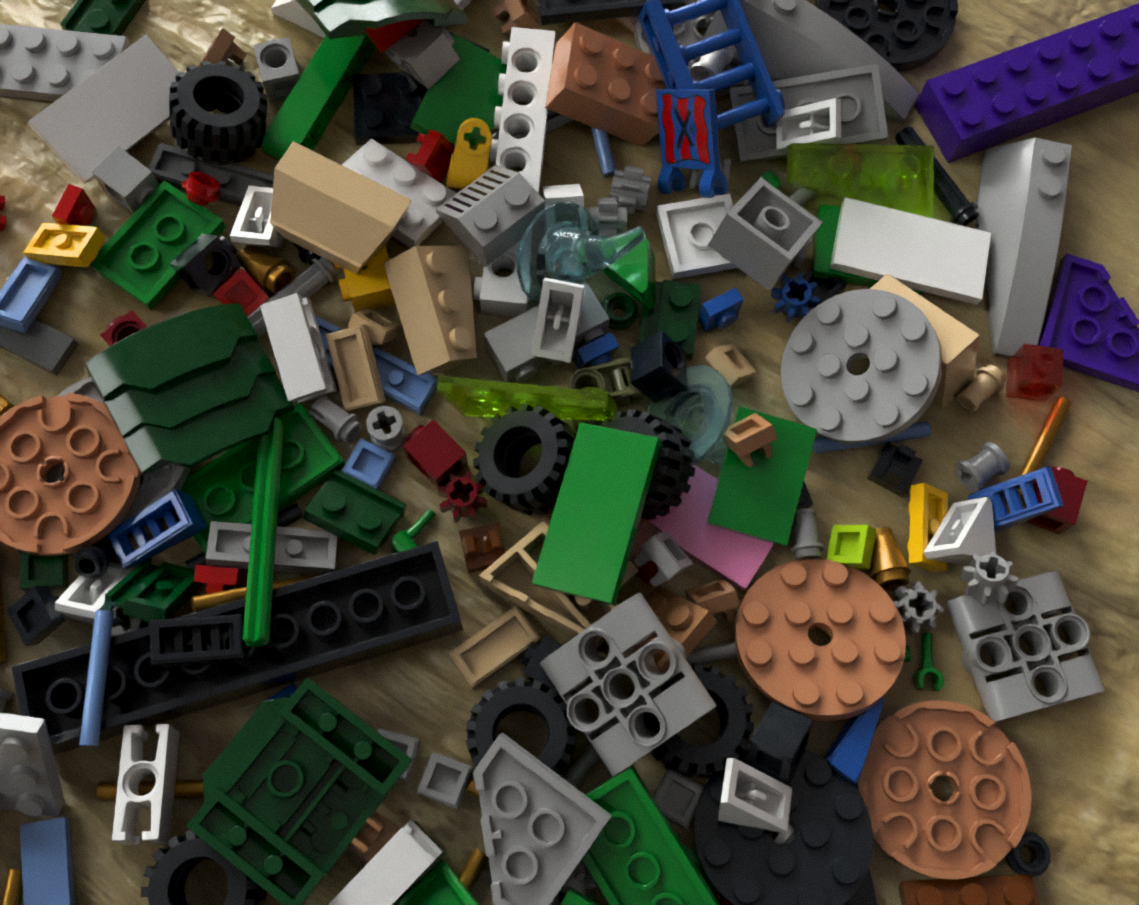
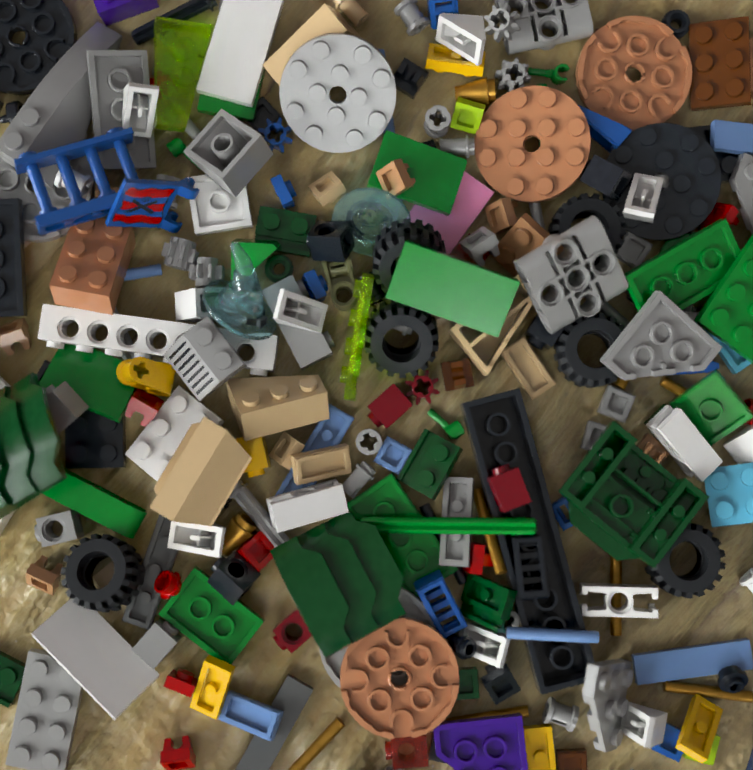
camera: 80 degrees left, 15 degrees up
none -> light grey bush [424,105,451,138]
none -> dark red brick [487,464,532,513]

